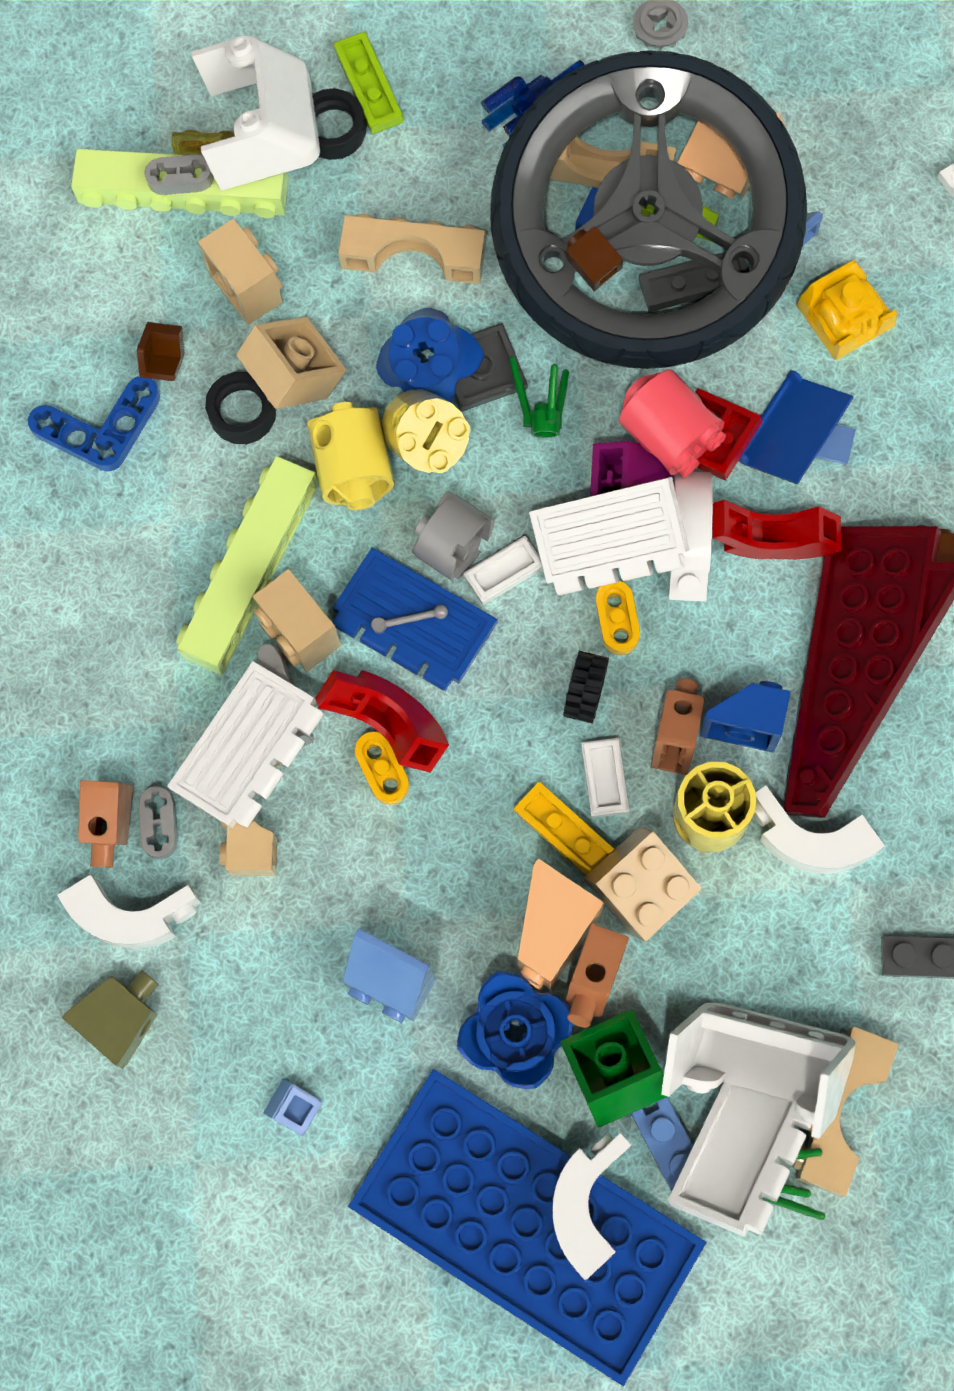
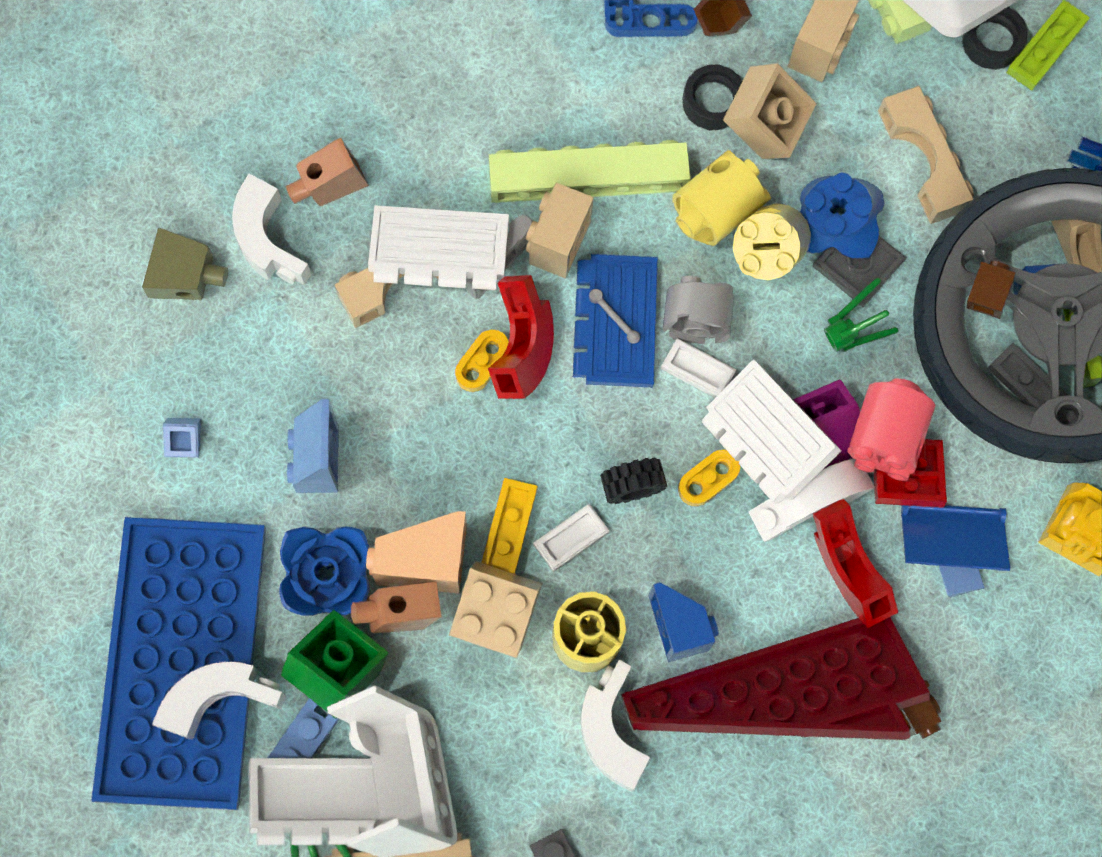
camera: 50 degrees right, 0 degrees up
light grey beam [139,786,178,860] -> none
nougat torso [650,678,705,775] -> none

